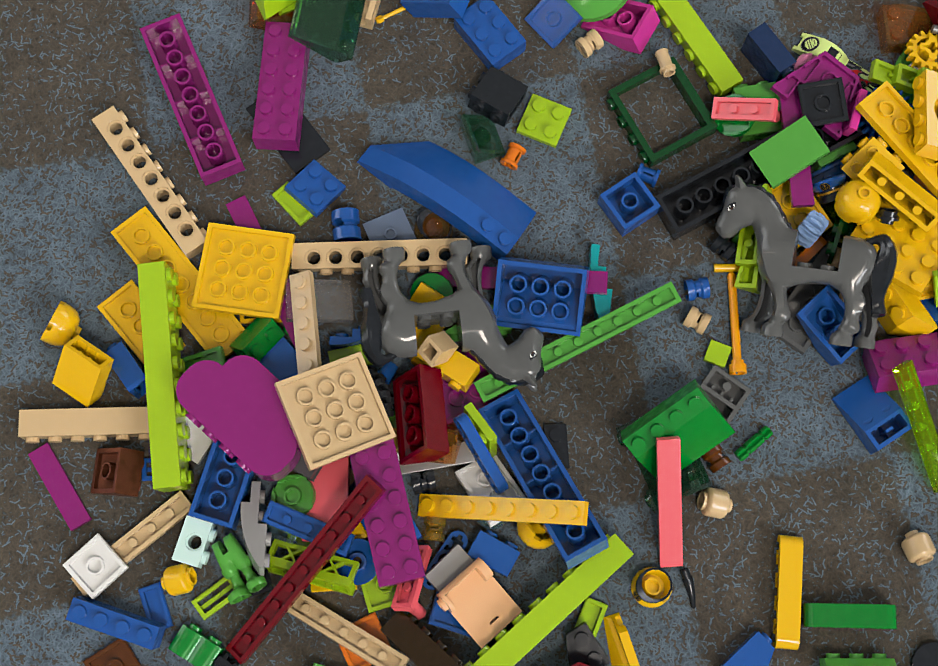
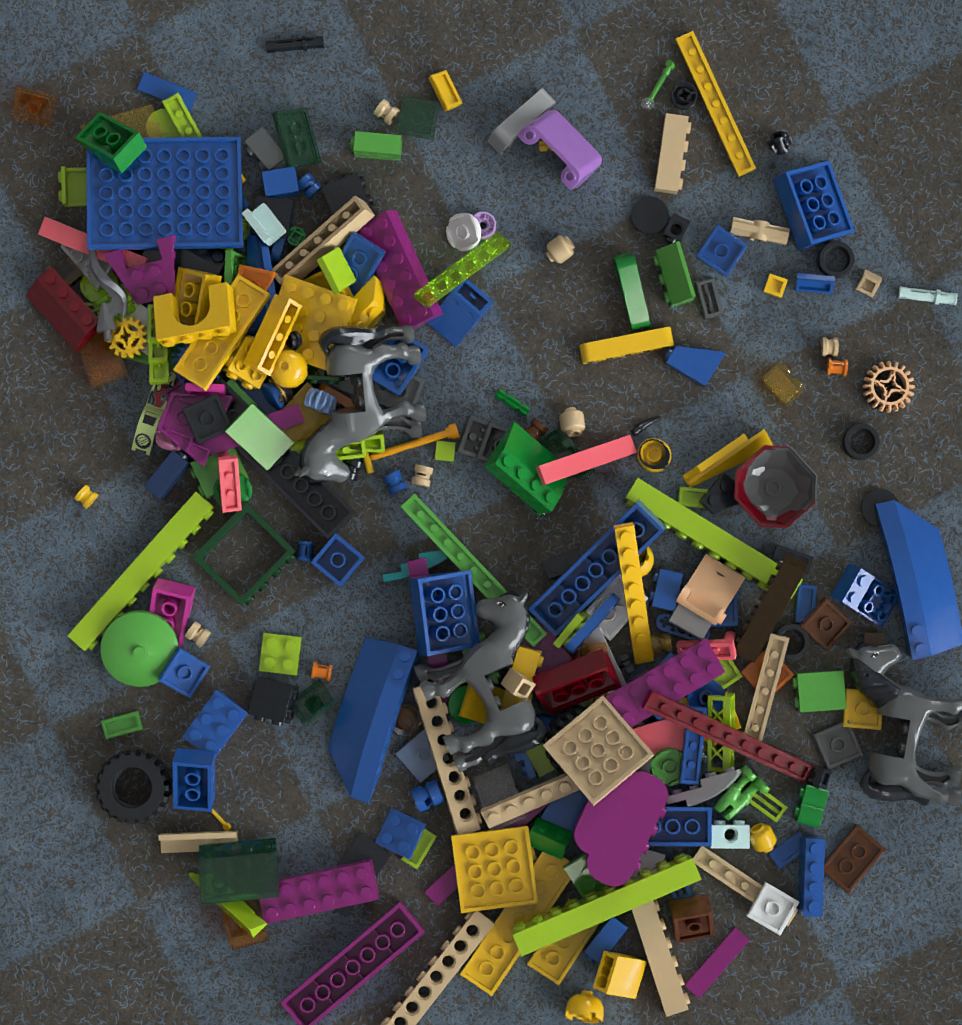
camera: 110 degrees left, 10 degrees up
tan pin [655,48,676,77] -> none

